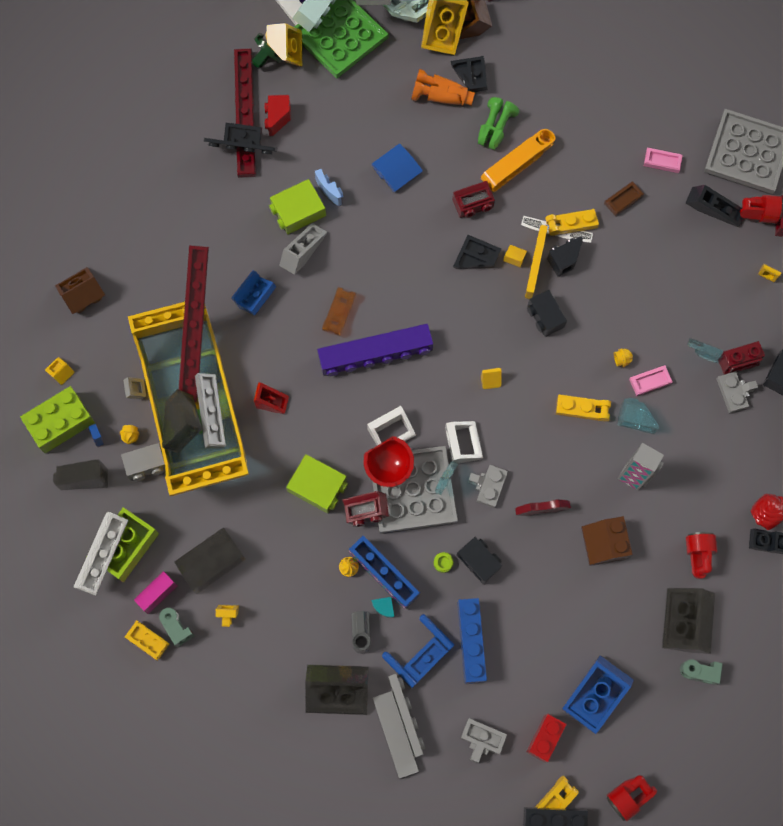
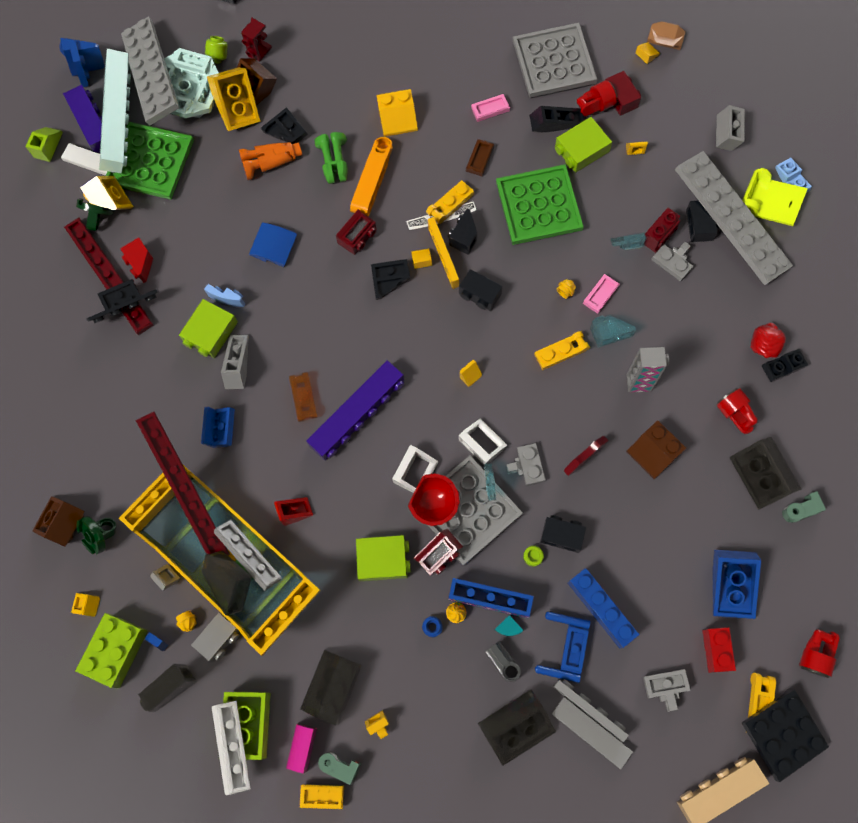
camera: 25 degrees left, 0 degrees up
none -> dark green tile [76,516,116,555]
none -> yellow slope [376,89,418,137]
none -> blue plate [422,616,443,637]
none -> bright green plate [496,164,584,245]
none -> lime brick [555,117,612,173]

